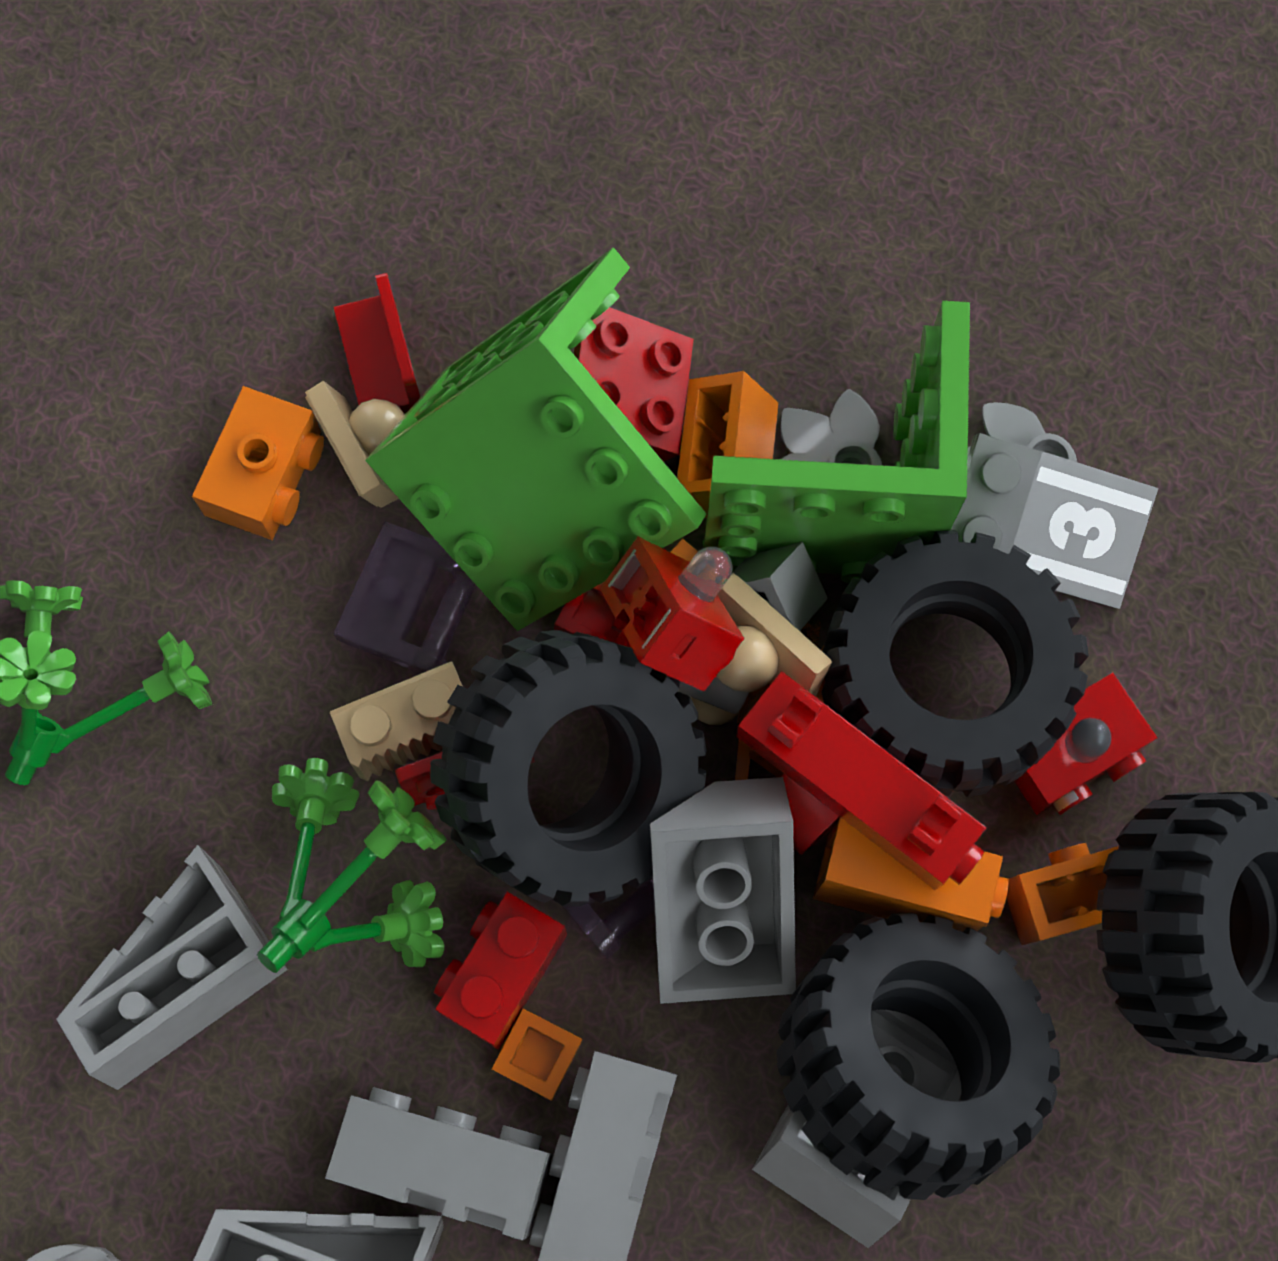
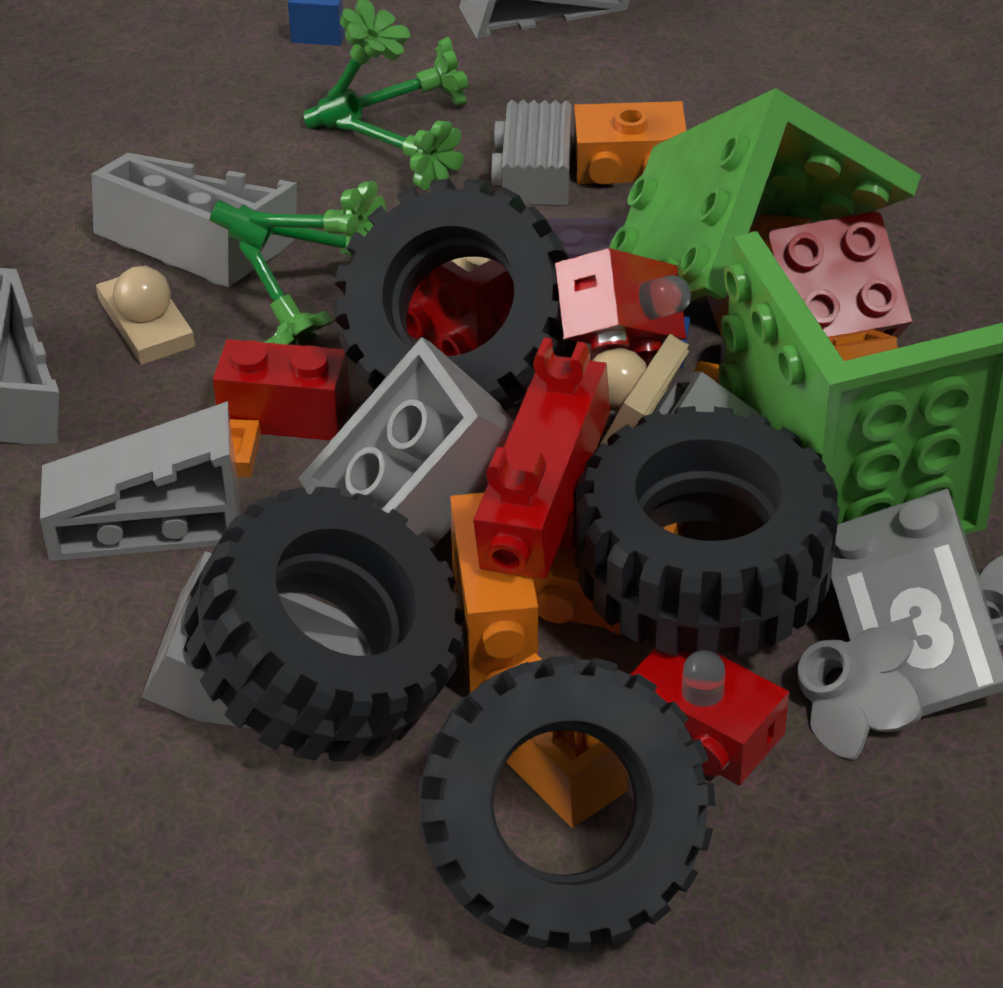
camera: 70 degrees right, 30 degrees down
light grey wedge [325,1087,553,1240] -> none
none -> tan tile [96,266,195,365]
none -> light grey brick [492,99,572,205]
none -> light grey plate [798,627,922,760]

